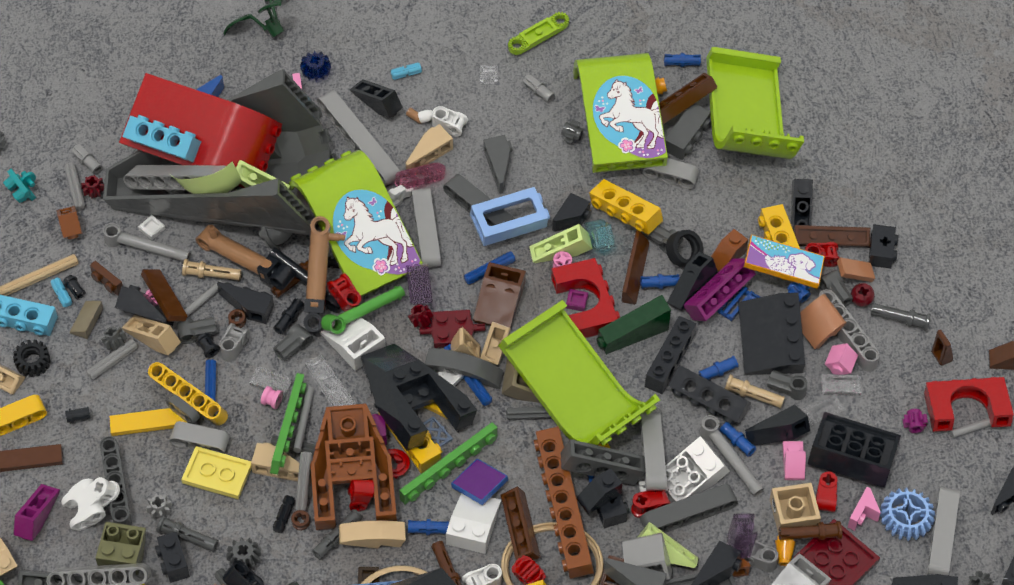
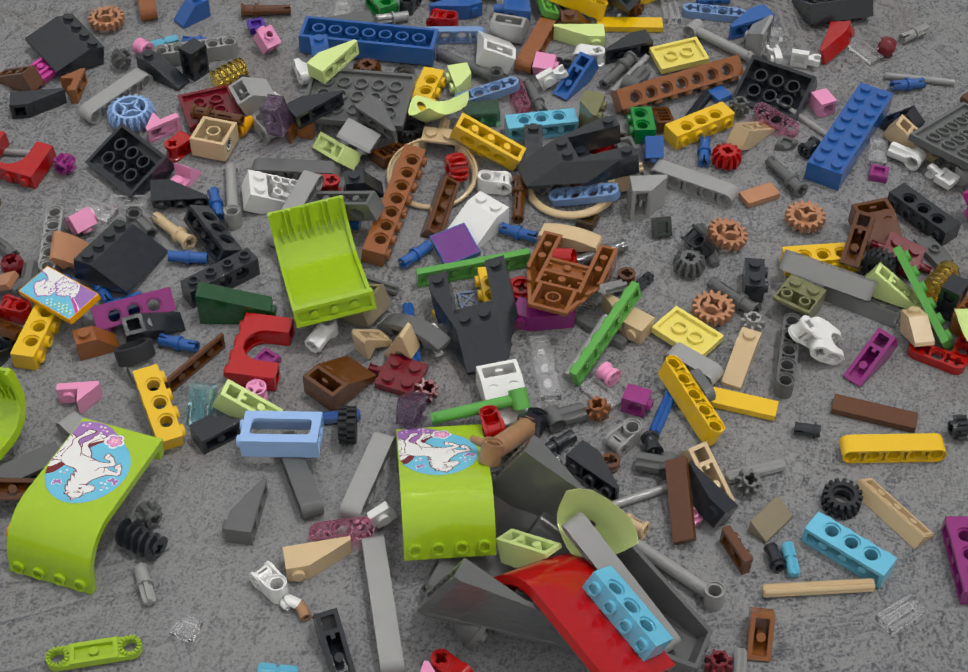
camera: 155 degrees left, 10 degrees down
none -> bright pink slope [56,381,103,414]
none -> dark orange slope [60,68,88,104]
none -> black piece [115,518,168,561]
none -> black tyre [338,406,357,444]
none -> blue pin [398,240,433,269]
none -> dark orange gear [585,396,612,423]
none -> magenta brick [620,383,654,418]
none -> nougat gear [691,290,735,327]
none -> tan slope [721,327,762,391]

